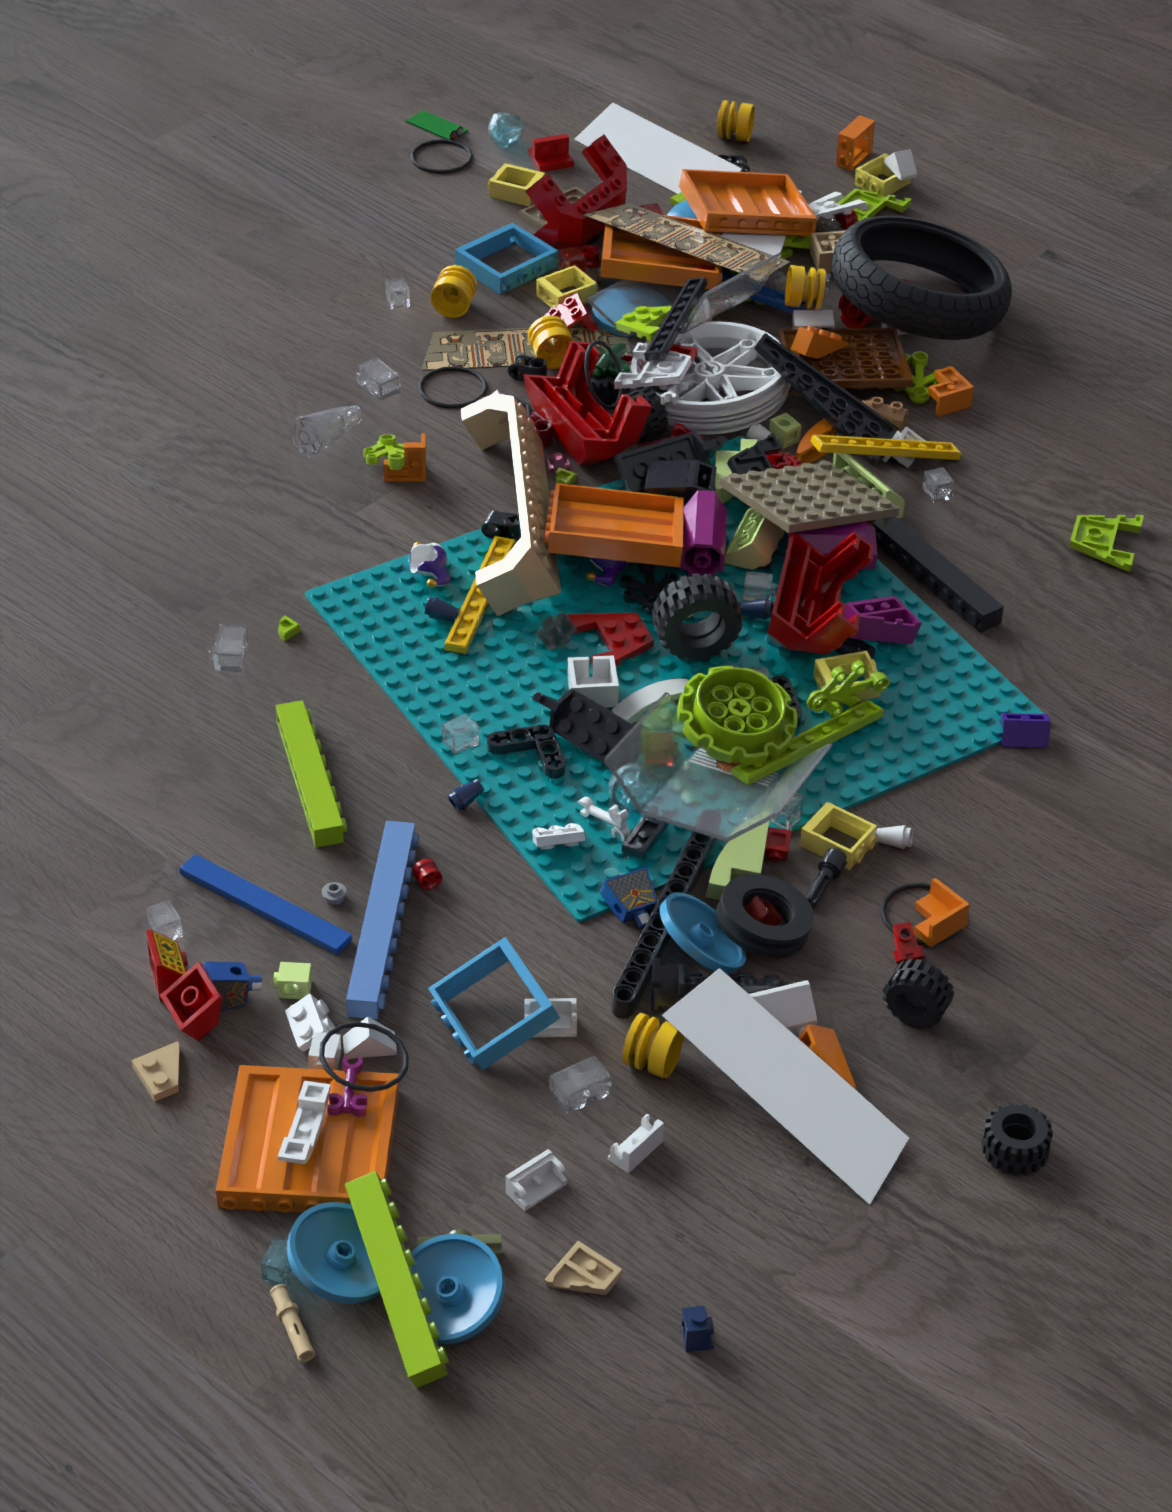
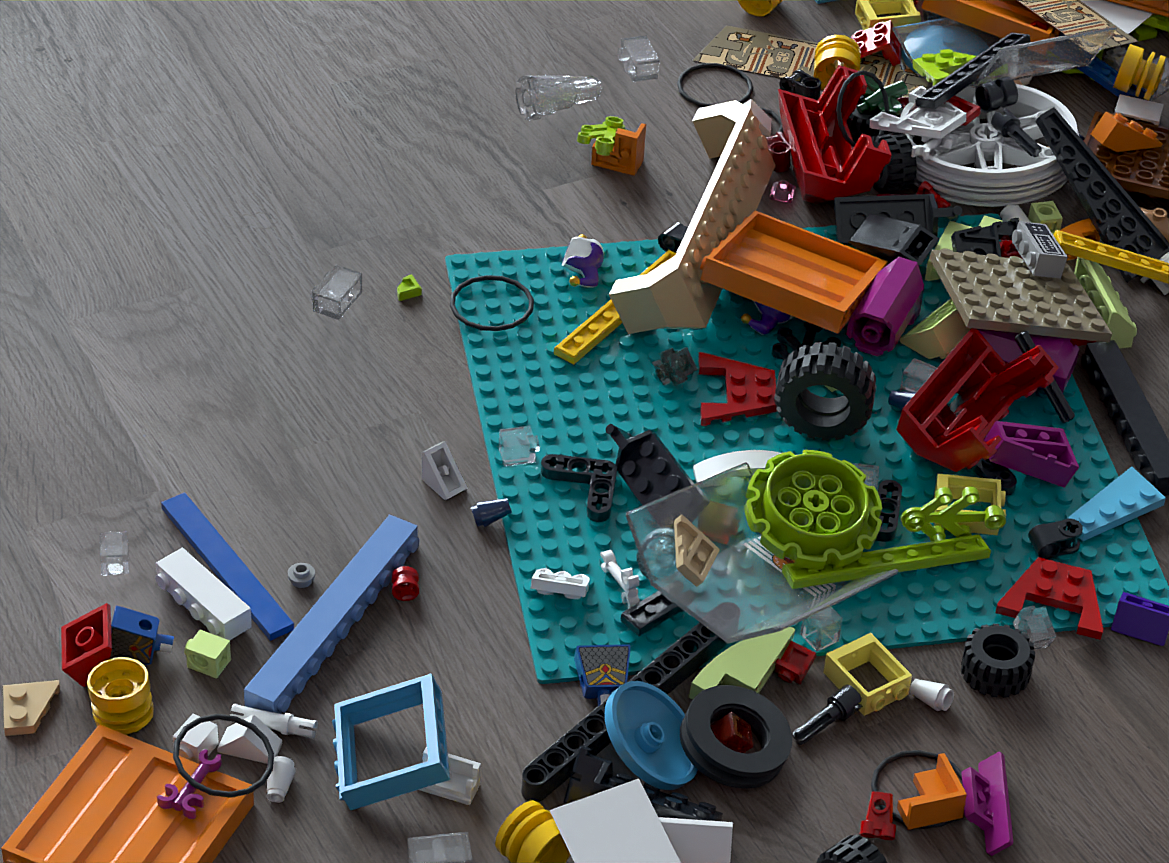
camera: 20 degrees right, 0 degrees up
red slope [145,929,189,1002] -> none
lime brick [275,700,347,848] -> none
white slope [278,1081,331,1164] -> none
white bracket [285,994,335,1052] -> none
dark blue cone [424,597,459,621] -> none
lime tile [556,467,577,485] -> none
white piece [568,655,619,708] -> none
none -> yellow wheel [87,657,154,735]
none -> white brick [155,547,252,641]
none -> white pin [230,704,318,739]
none -> white cone [267,756,296,803]
none -> white slope [422,441,467,500]
none -> black piece [450,275,534,331]
none -> tan wing [674,515,720,587]
none -> black tyre [961,624,1035,698]
none -> magenta bracket [962,752,1013,856]
none -> black wheel [975,76,1018,113]
none -> black piece [991,108,1042,157]
none -> red wing [995,557,1103,640]
none -> light grey brick [1012,221,1067,279]
none -> clear brick [1013,606,1056,650]
none -> black axle [1015,331,1075,423]
none -> black piece [1028,519,1083,559]
none -> medium azure wing [1068,467,1166,541]

